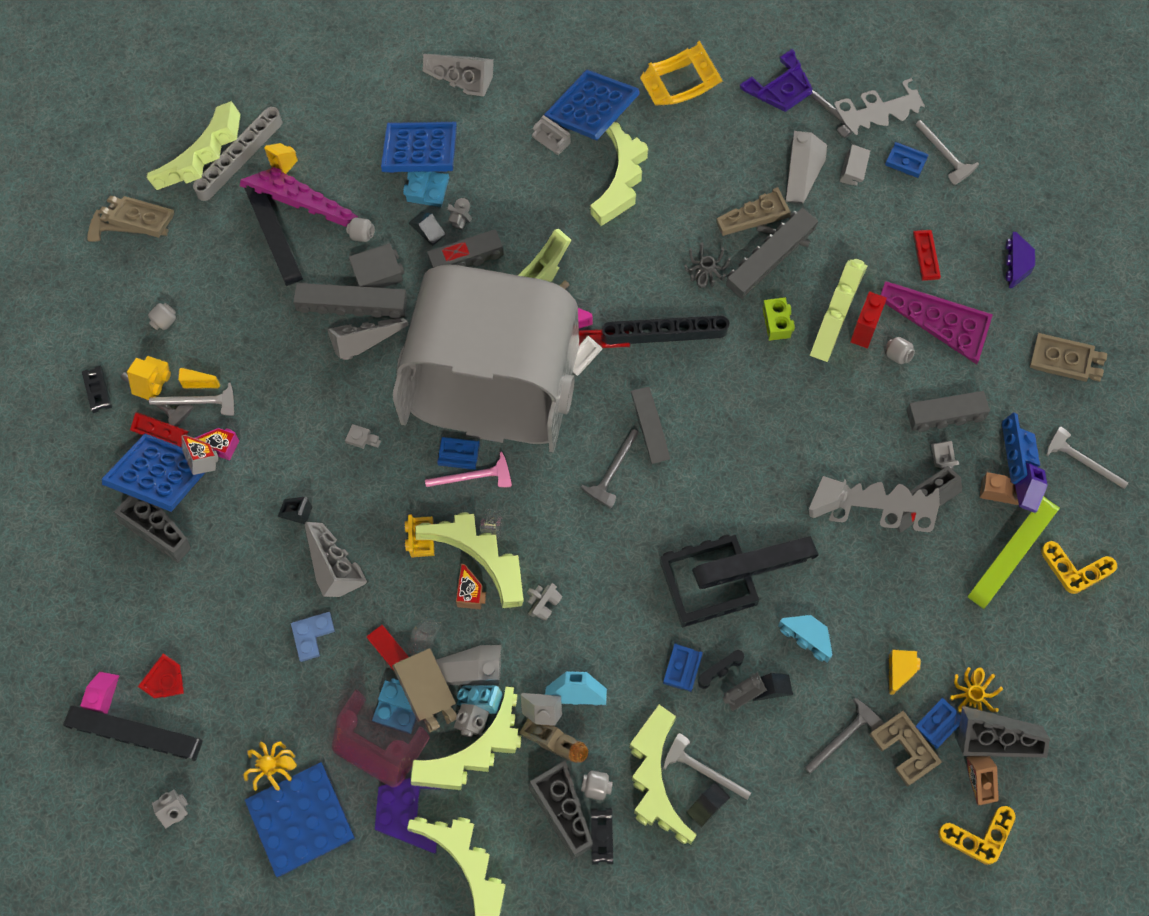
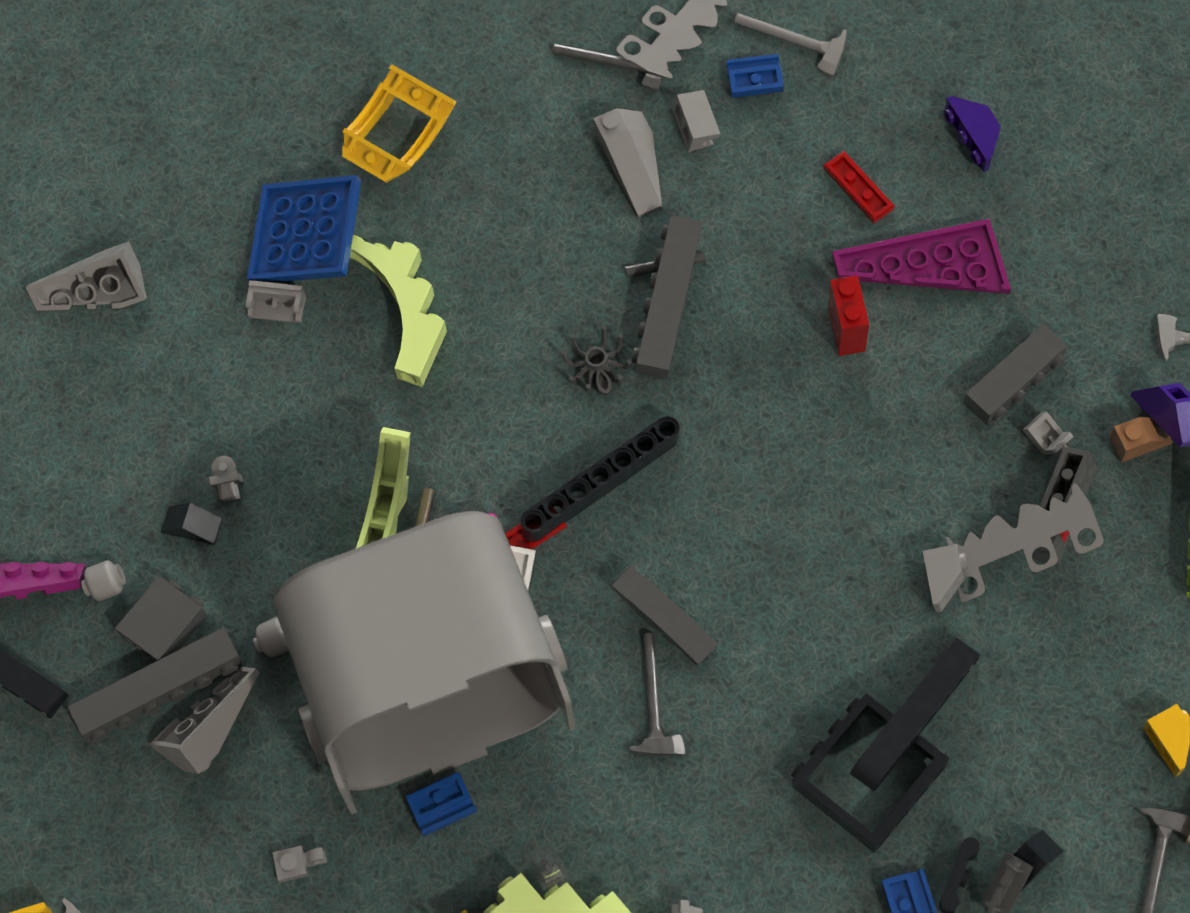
camera: 30 degrees left, 0 degrees up
blue plate [381,122,457,173] -> none
dark azure plate [403,171,449,207] -> none
bright pink piece [425,452,512,487] -> none
dark grey brick [427,229,504,268] -> none
dark tan wing [717,187,791,236] -> none
dark purple wing [740,49,813,112] -> none
lime brick [762,297,795,341] -> none
medium azure slope [778,615,832,663] -> none
yellowish green arch [810,259,868,362] -> none
light grey head [885,337,915,364] -> none
blue bracket [1002,412,1040,484] -> none
dark tan tile [1030,333,1107,382] -> none

